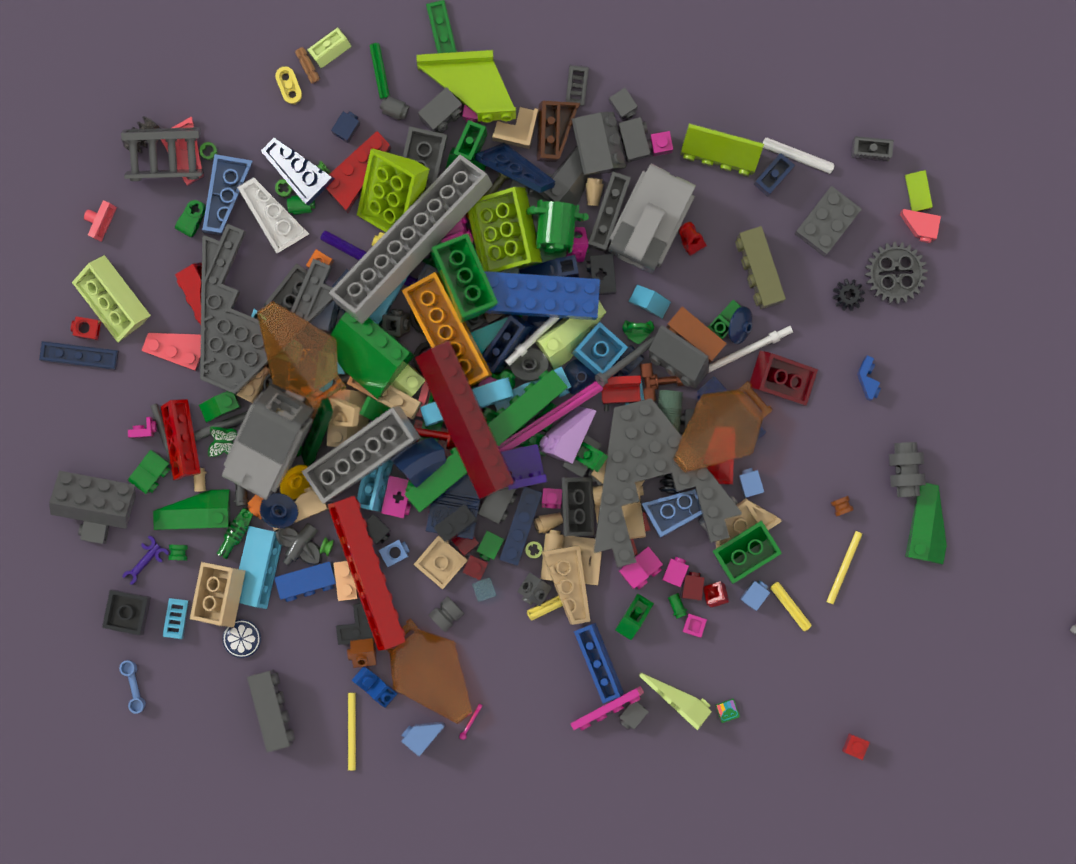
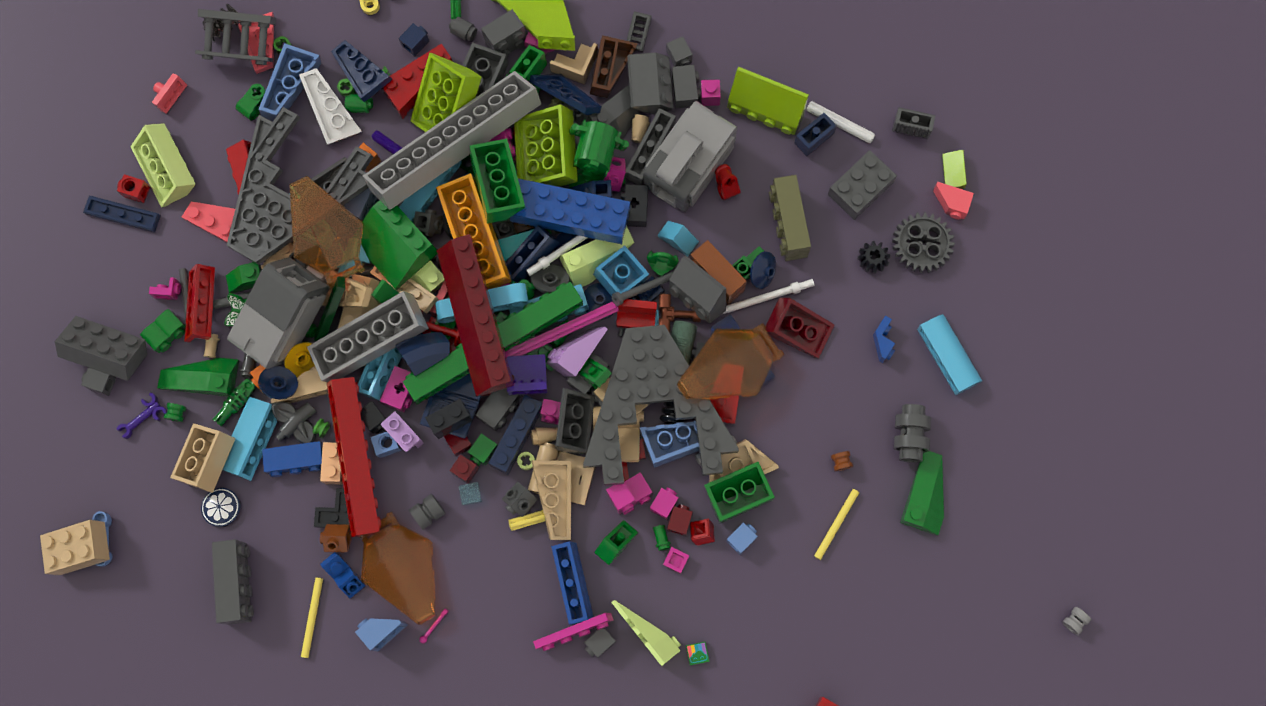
camera: 15 degrees right, 10 degrees down
black brick [102,590,151,635] -> none
medium azure slope [163,598,189,639] -> none
tan plate [414,535,468,589] -> none
medium blue brick [738,468,764,498] -> none
light yellow axle [770,582,812,631] -> none
none -> tan brick [40,520,110,575]
none -> lavender bracket [381,411,424,452]
none -> medium azure brick [917,314,982,396]

